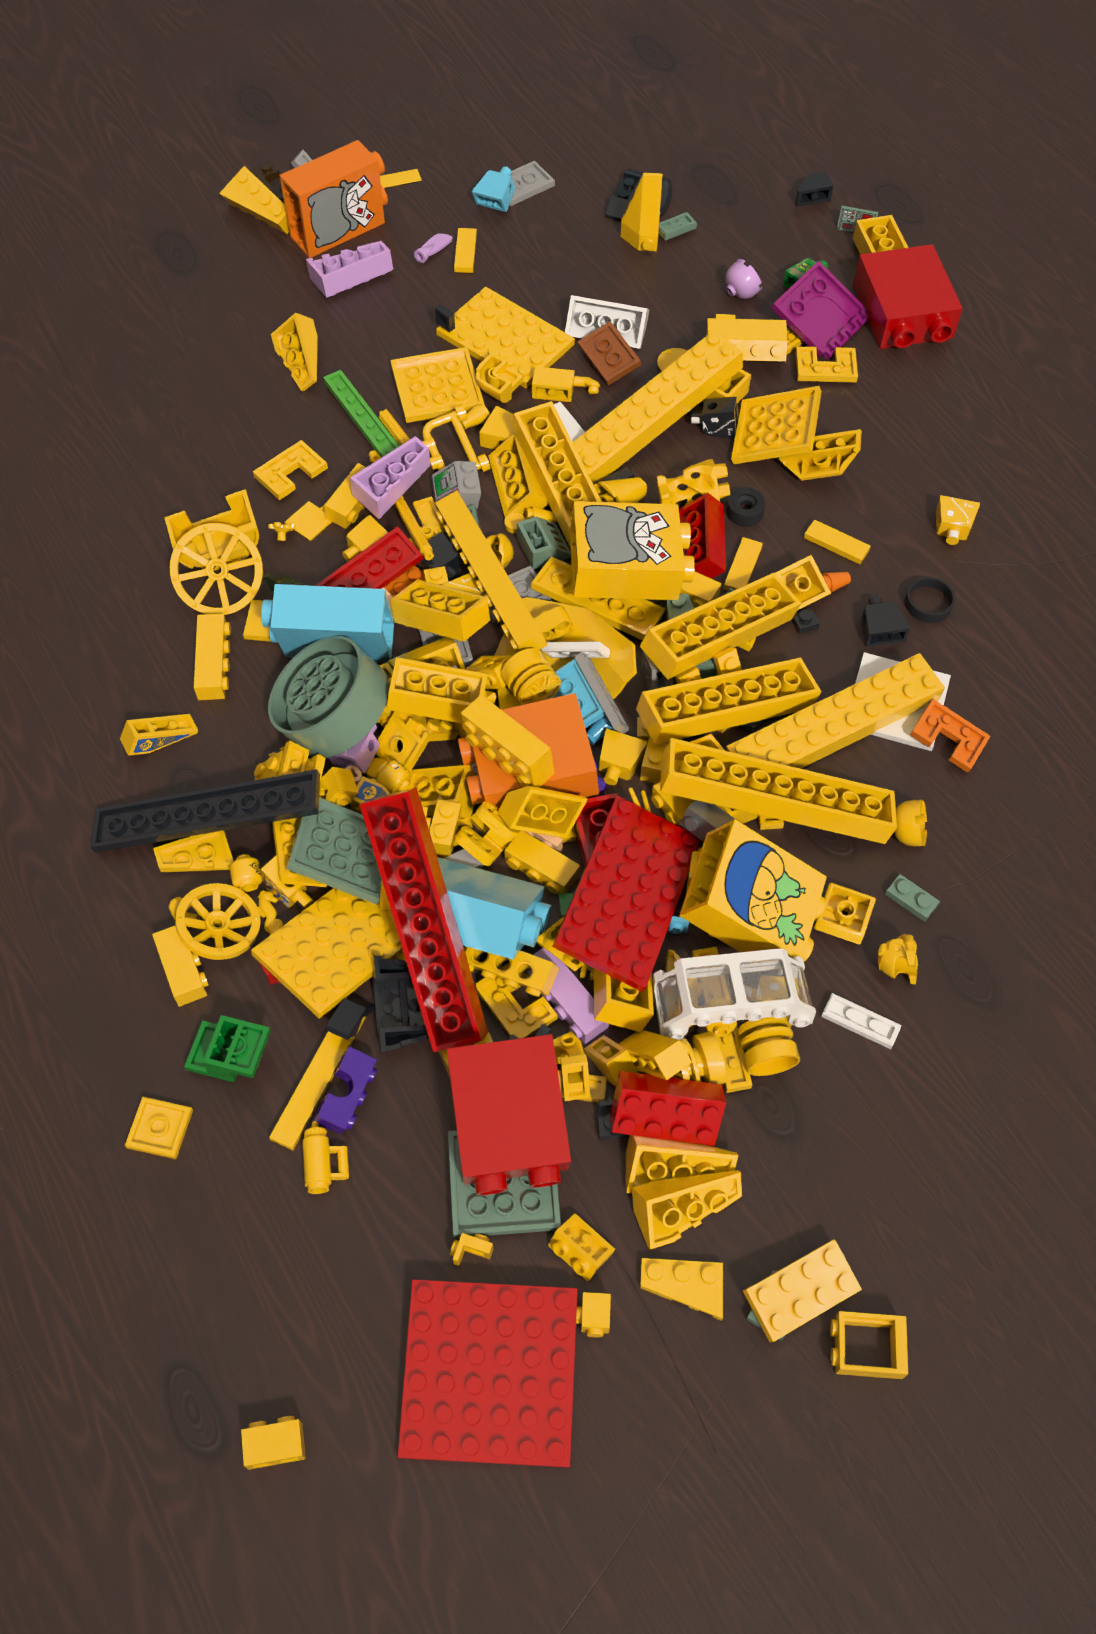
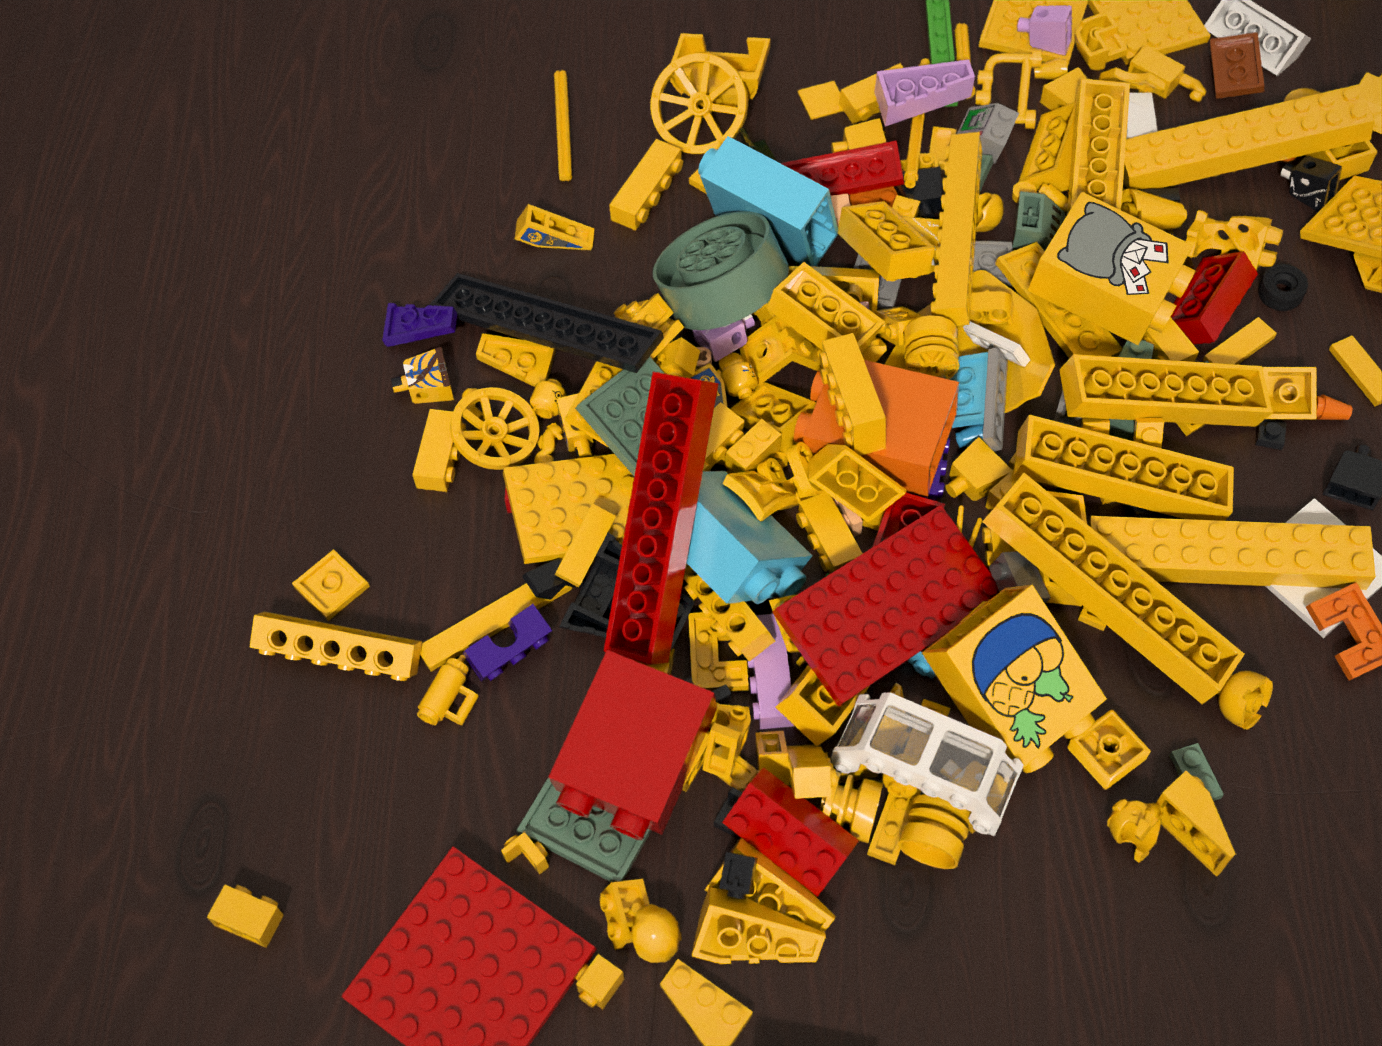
camera: 35 degrees right, 0 degrees up
green bracket [184,1015,271,1083] -> none
yellow plate [253,440,328,500] -> none
yellow plant [268,522,296,541] -> none
white tile [821,993,902,1049] -> none
none -> yellow brick [250,611,422,681]
none -> dark purple wing [382,303,457,347]
none -> torso [391,347,454,404]
none -> yellow axle [554,70,572,182]
none -> yellow tile [555,503,616,587]
none -> yellow hair [631,904,682,963]
none -> black bracket [719,852,758,899]
none -> yellow plate [723,471,796,521]
none -> lavender torso [1017,6,1072,55]
none -> yellow tile [1099,67,1166,93]
none -> yellow slope [1156,771,1235,877]

